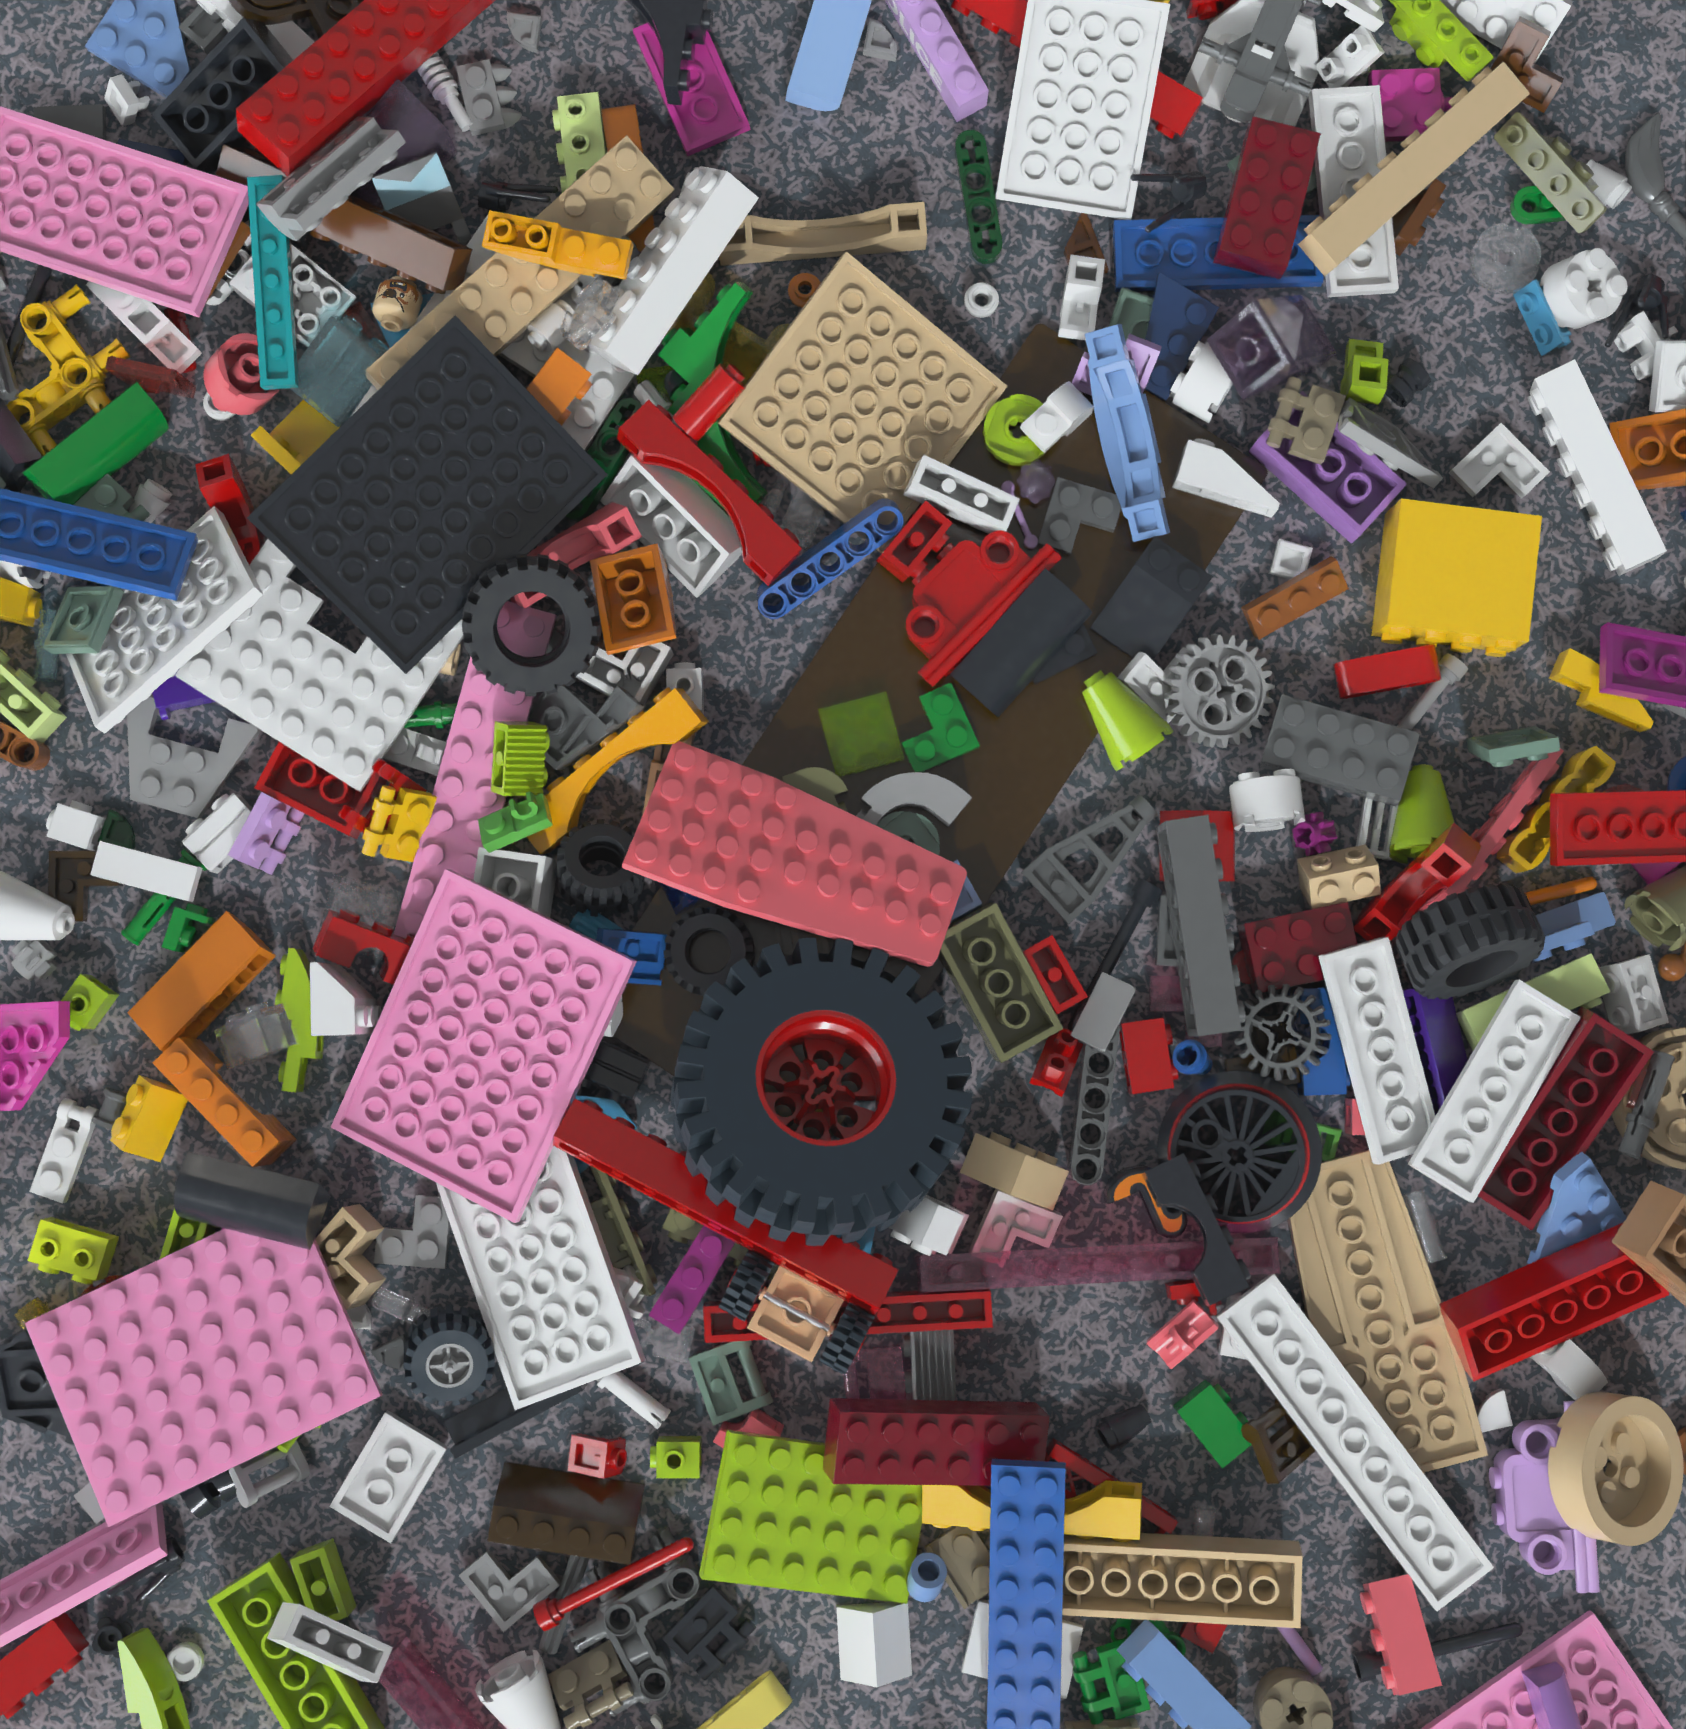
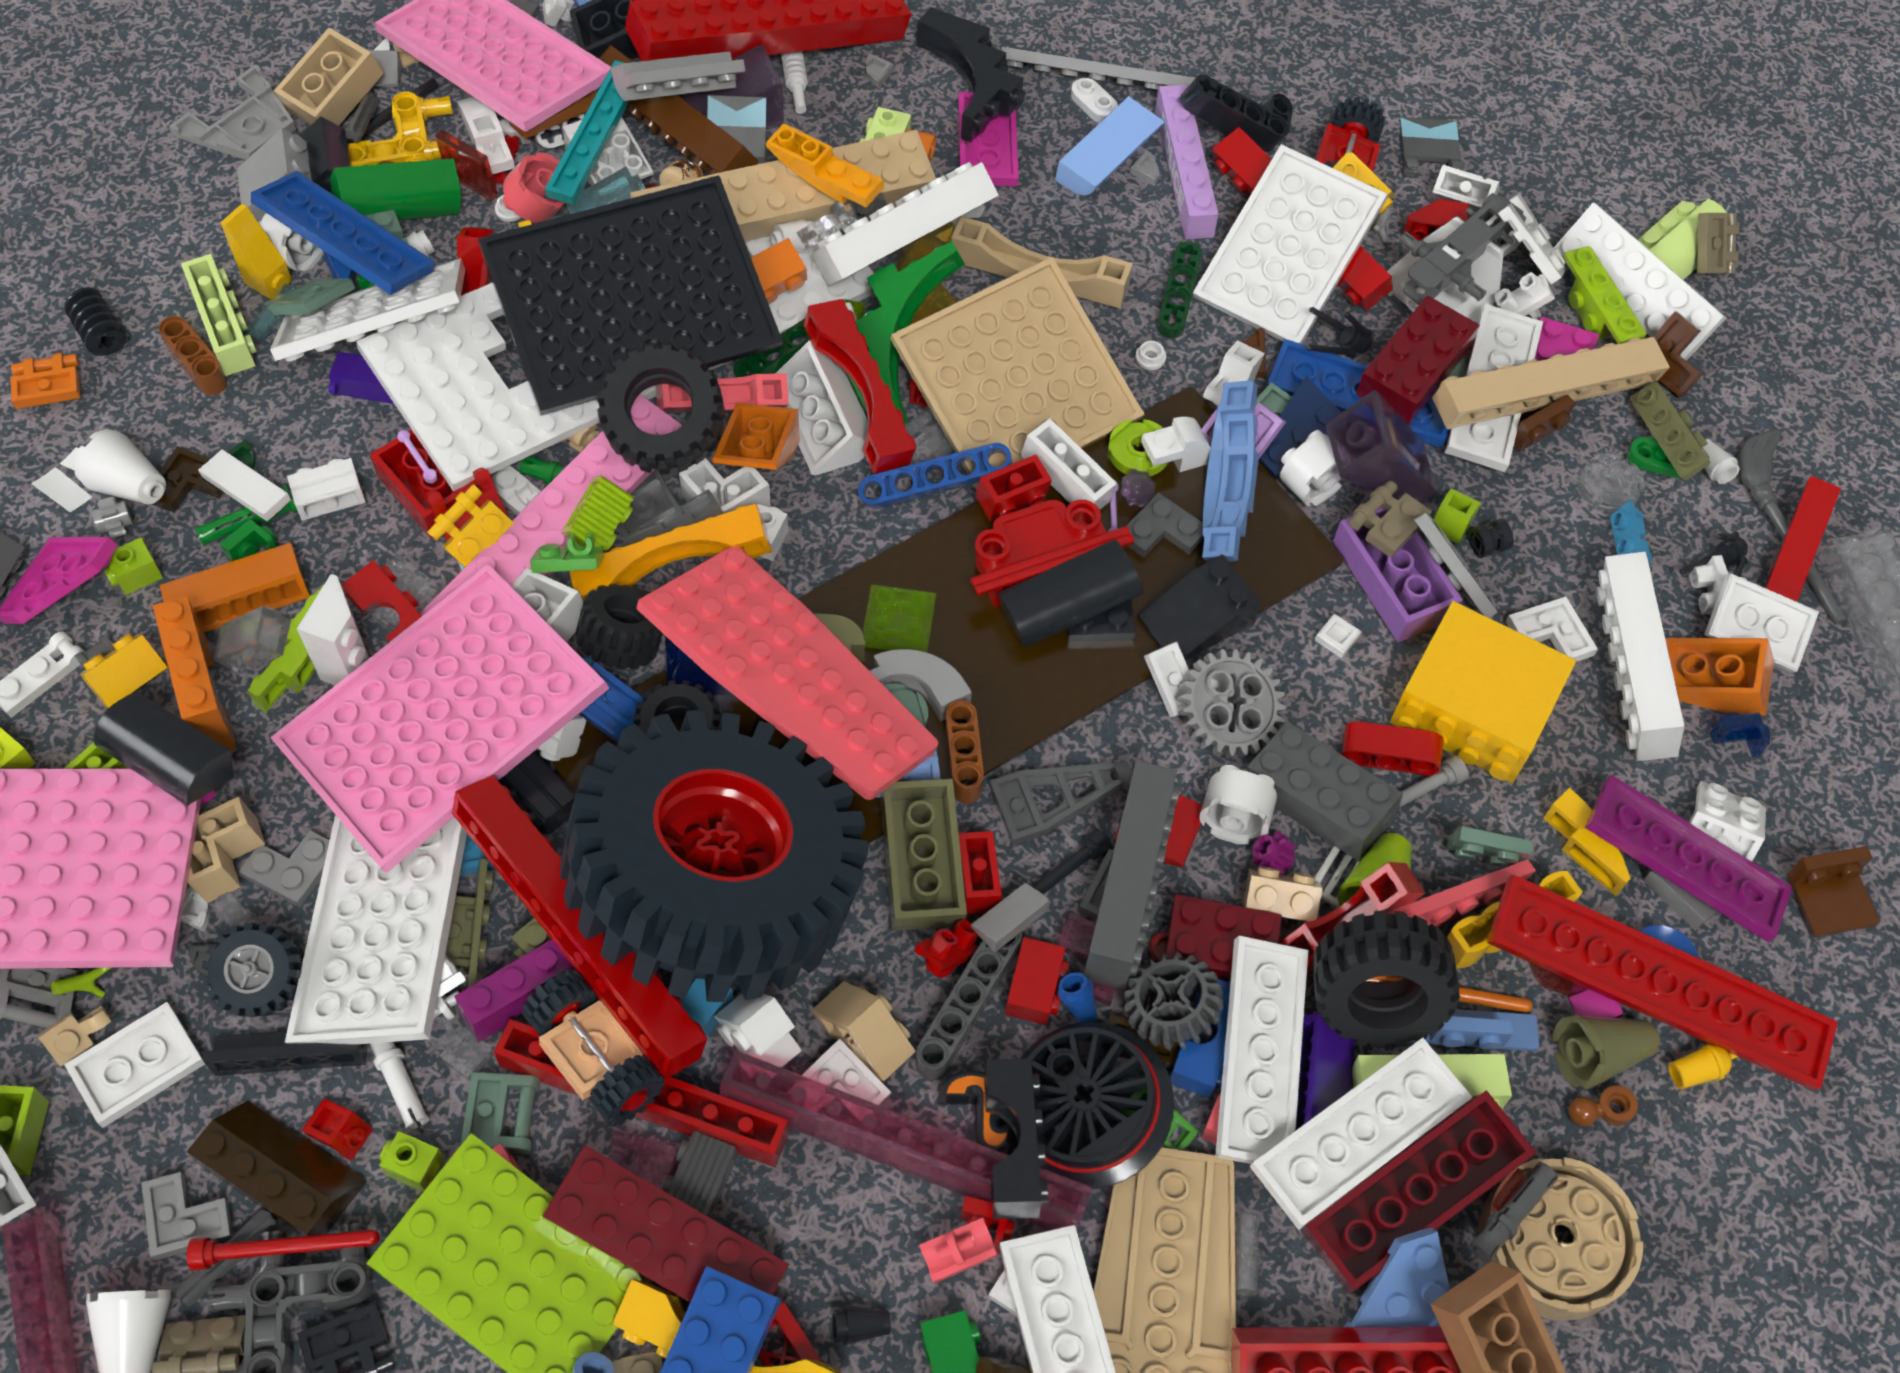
camera: 20 degrees right, 25 degrees down
white brick [46,800,106,851] -> none
light grey wing [127,696,261,819] -> none
lavender plate [228,792,305,875] -> none
light grey plate [456,59,522,136] -> none
red brick [672,363,746,441] -> none
green plate [901,683,980,773] -> none
lime cone [1082,670,1174,771] -> none
white slope [1172,438,1280,518] -> none
dark orange plate [1241,556,1349,640] -> none
white brick [1540,248,1628,329] -> none
white bracket [1599,954,1669,1034] -> none
none -> tan plate [37,1006,112,1067]
none -> lavender hinge [397,430,437,483]
none -> dark orange beam [945,700,984,804]

